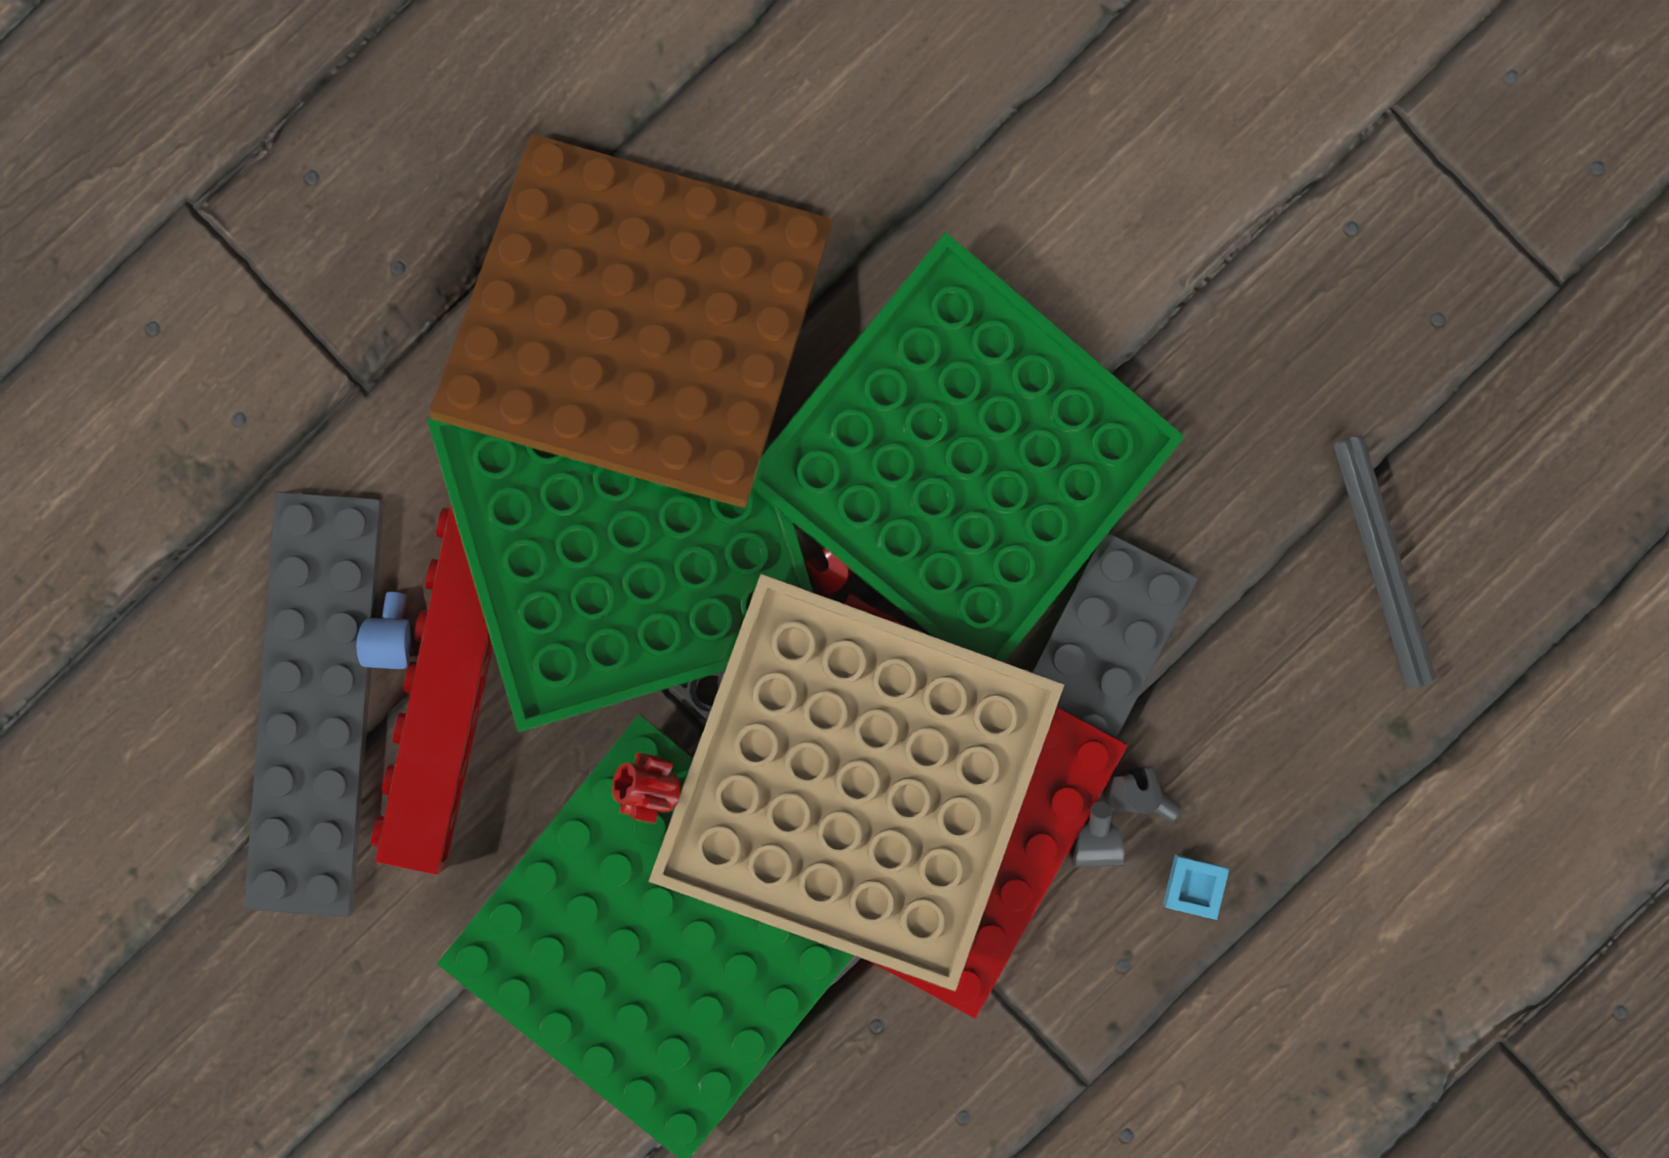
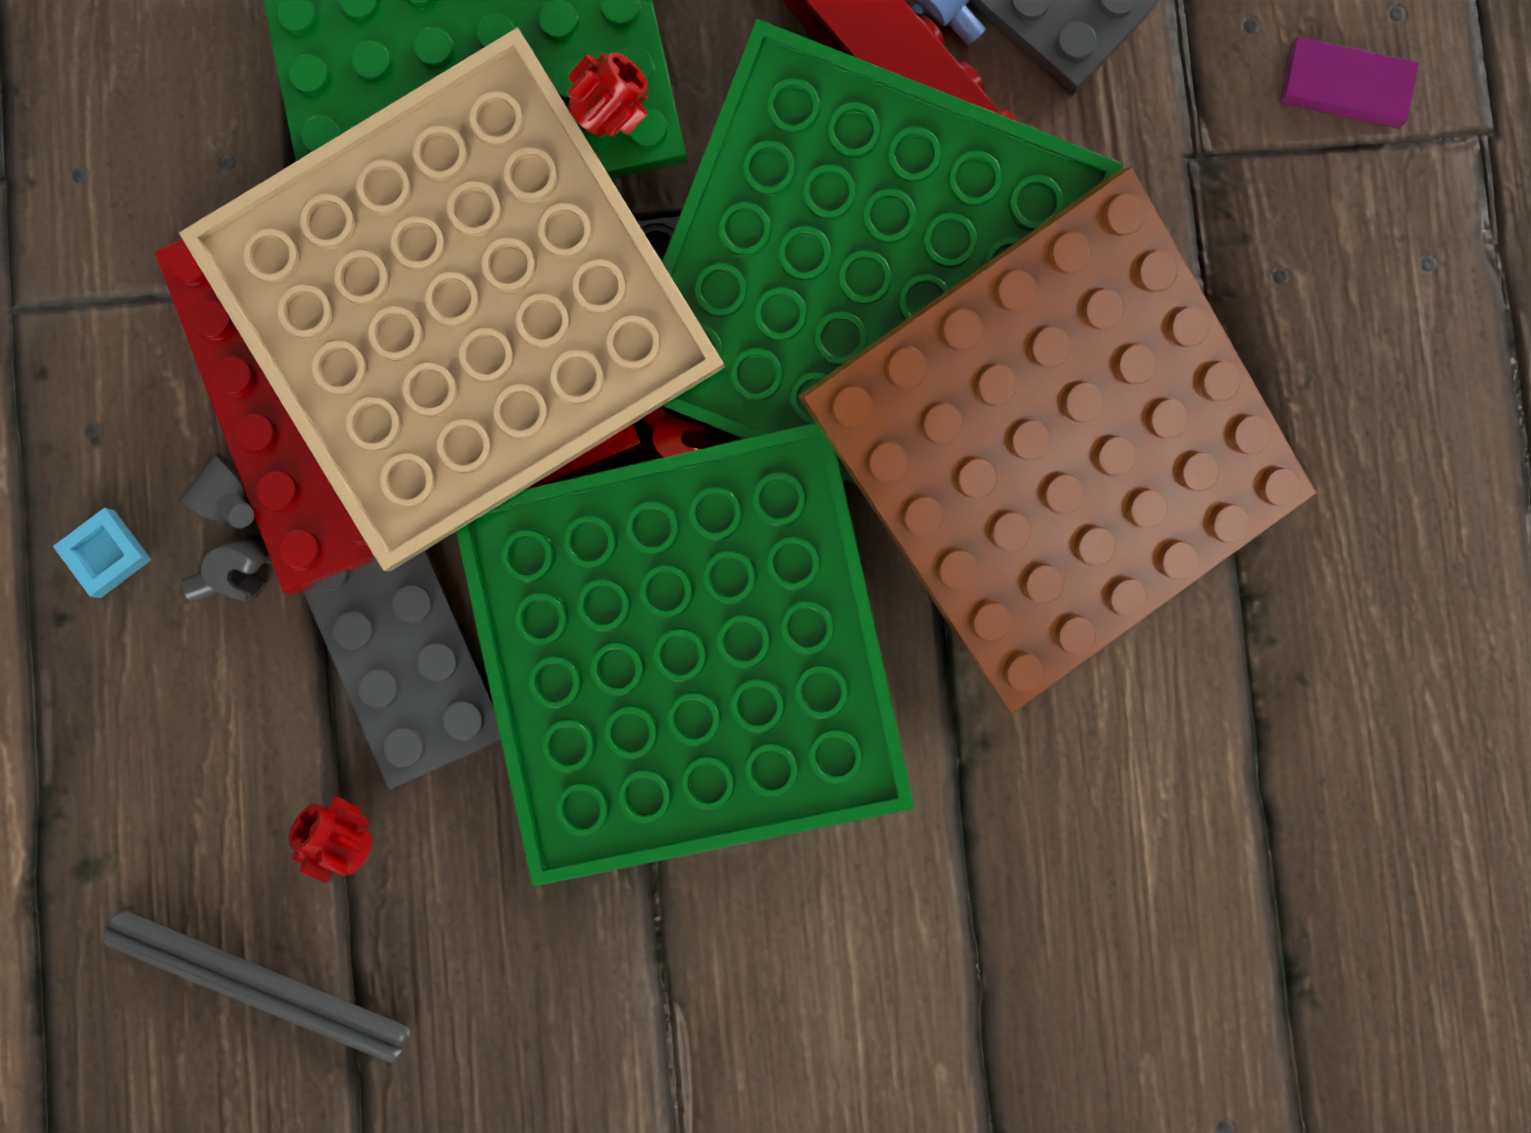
camera: 130 degrees right, 5 degrees down
none -> red gear [288,796,372,884]
none -> magenta tile [1279,37,1419,129]

